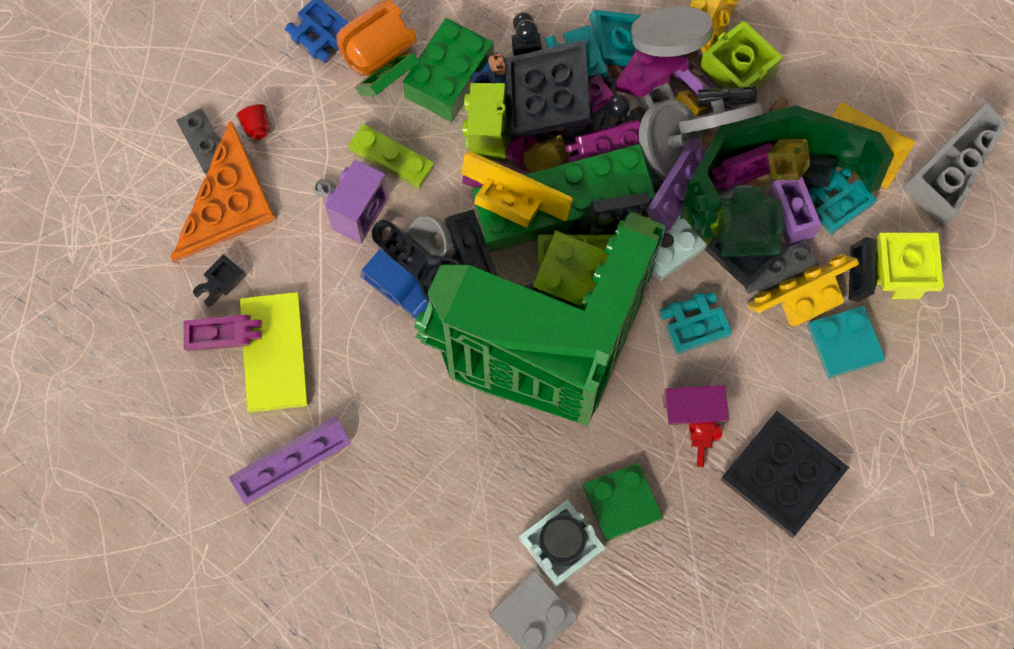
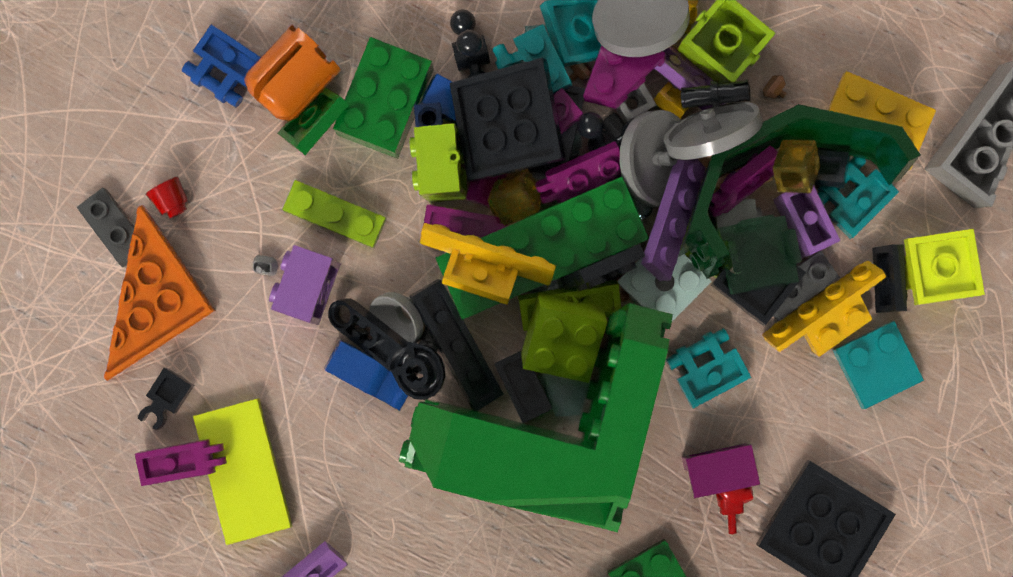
camera: 10 degrees left, 15 degrees up
nougat rock [488,54,506,75] -> none

